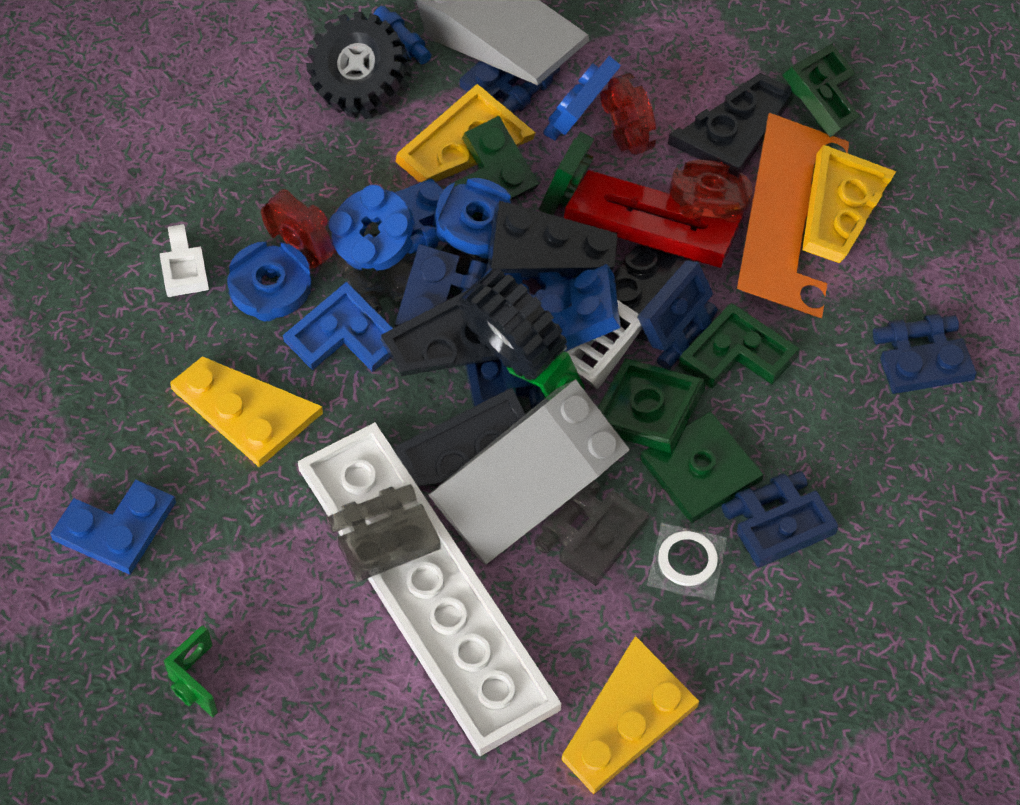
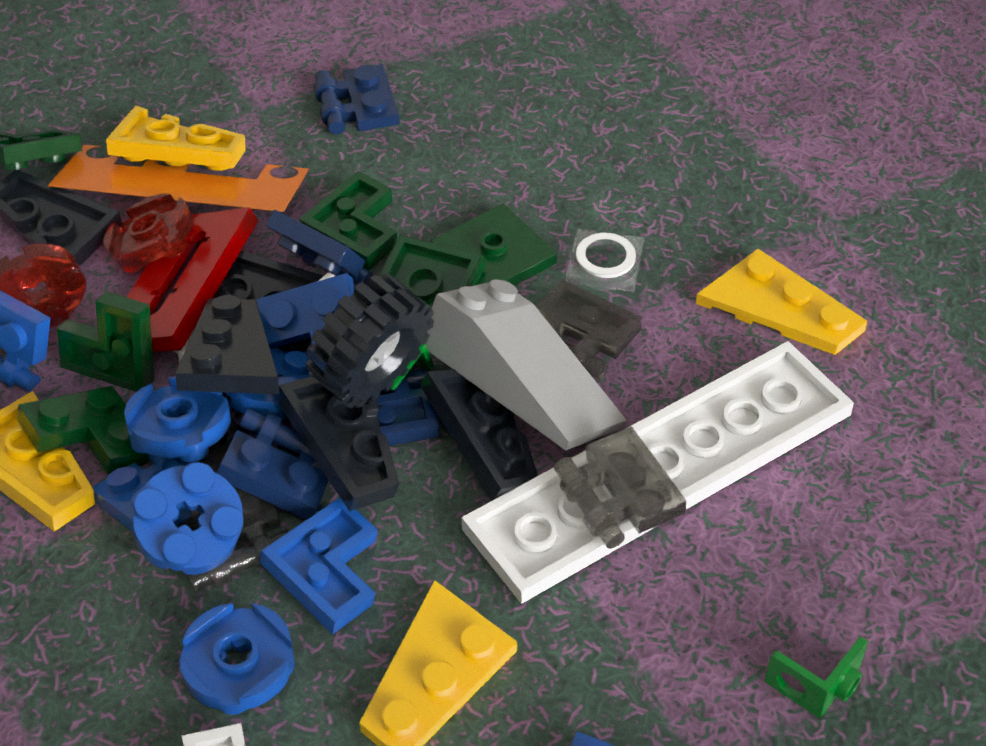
camera: 90 degrees left, 10 degrees down
clear red plate [261,189,336,269] -> none
dark blue plate [722,471,839,568] -> none

